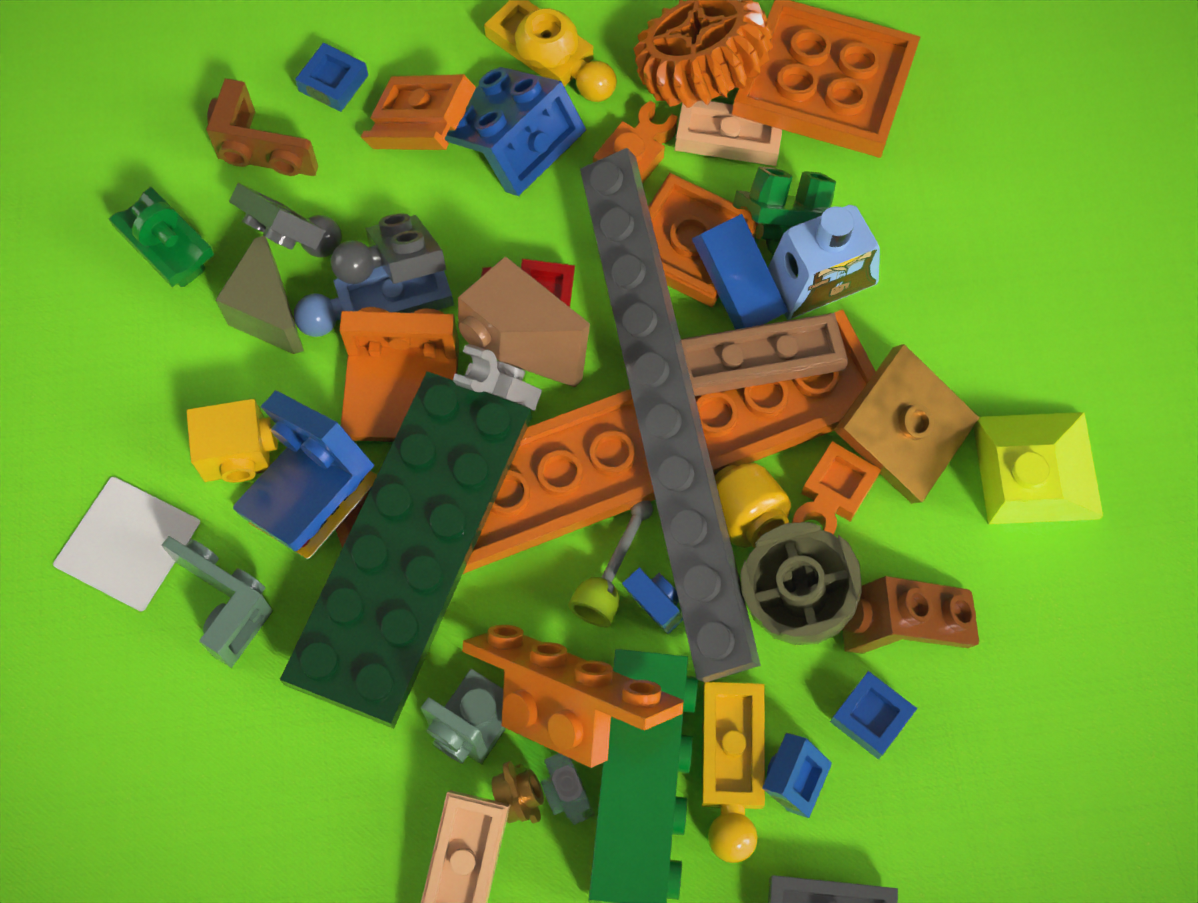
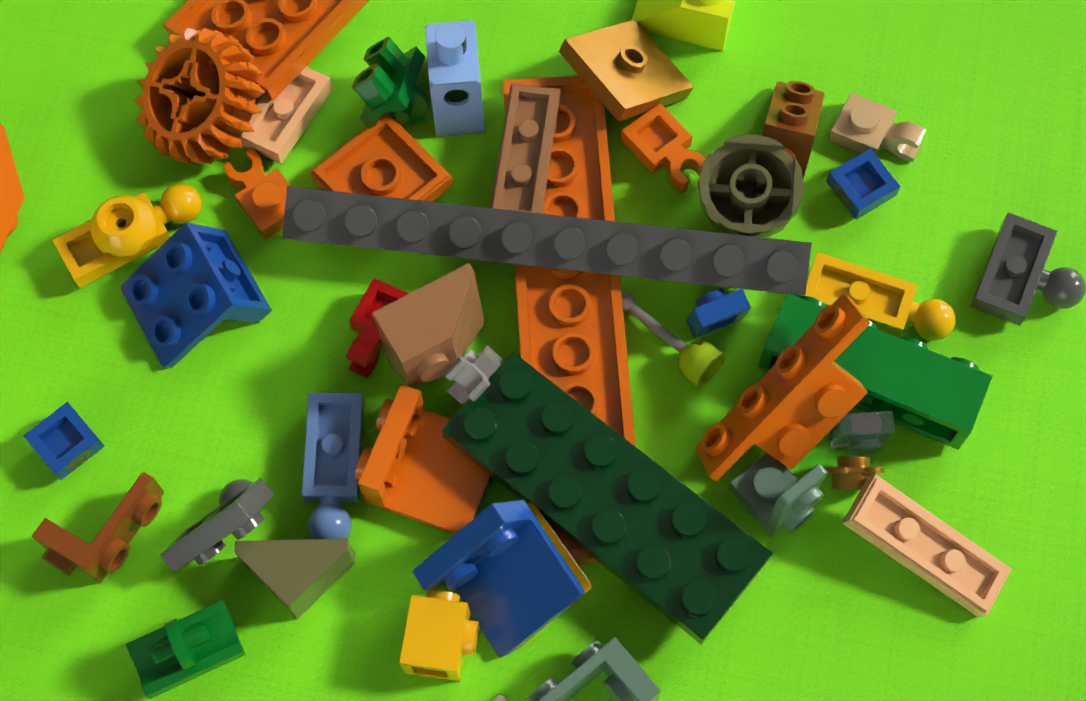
camera: 70 degrees left, 0 degrees up
dark grey plate [331,213,446,284] -> none
orange plate [361,74,476,150] -> none
blue tile [692,214,788,330] -> none
yellow head [715,463,791,548] -> none
blue plate [762,733,832,818] -> none
none -> tan plate [829,93,926,162]

